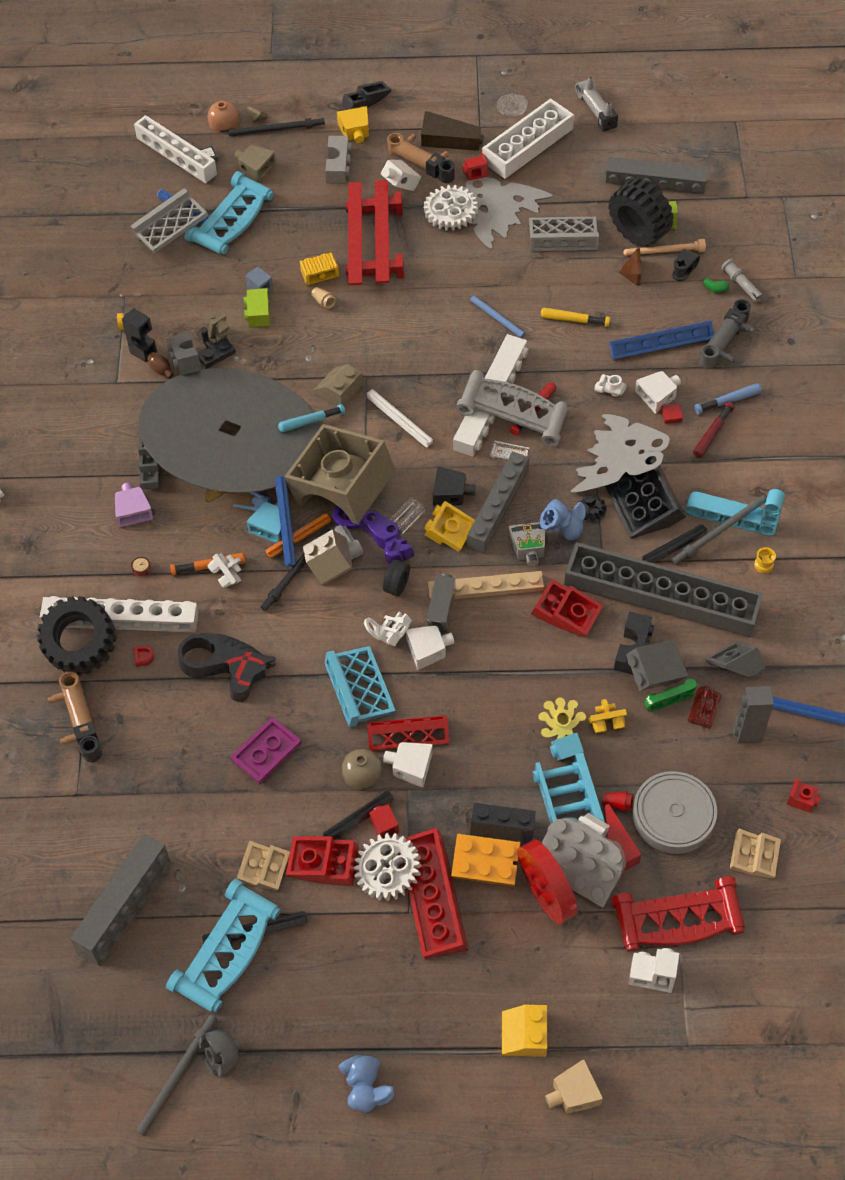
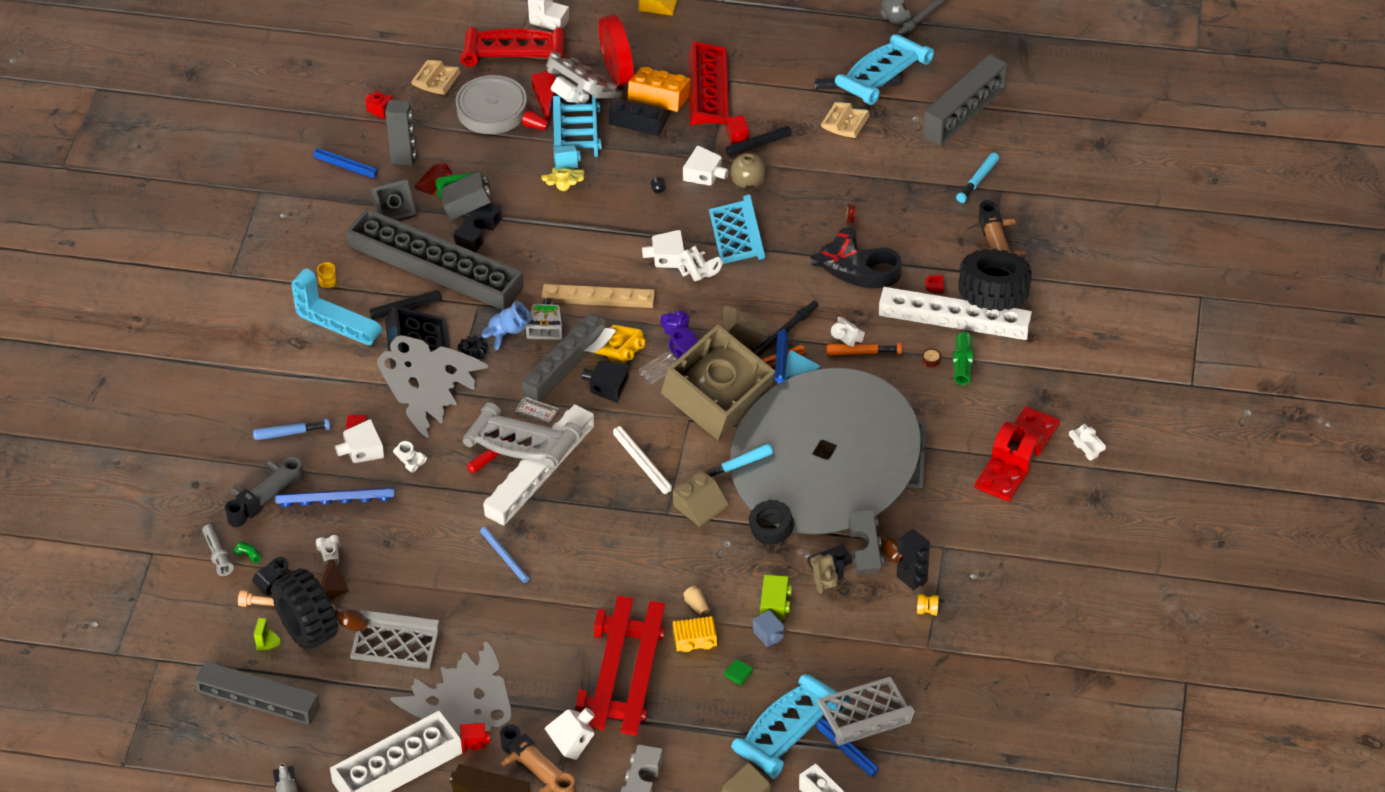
camera: 170 degrees left, 10 degrees down
lavender torso [115,483,153,528] -> none
magenta plate [230,717,302,785] -> none
red slope [286,836,359,886] -> none
white gear [354,833,422,901] -> none
red fence [367,715,450,750] -> none
black tyre [383,560,410,596] -> none
white gear [424,185,478,231] -> none
dark grey brick [427,573,456,632] -> none
red slope [531,579,604,636] -> none
yellow piece [541,308,610,327] -> none
yellow hips [588,699,627,734] -> none
dark grey bar [671,495,767,565] -> none
dark red piece [693,402,735,458] -> none
none -> white plate [316,535,341,567]
none -> reddish brown plant [335,610,368,632]
none -> white sticker [584,328,616,353]
none -> black hinge [650,177,666,193]
none -> green tile [724,659,753,686]
none -> black tyre [749,500,794,545]
none -> clear red tile [846,204,855,223]
none -> green piece [953,332,973,385]
none -> medium azure piece [956,152,1000,203]
none -> red piece [974,406,1060,502]

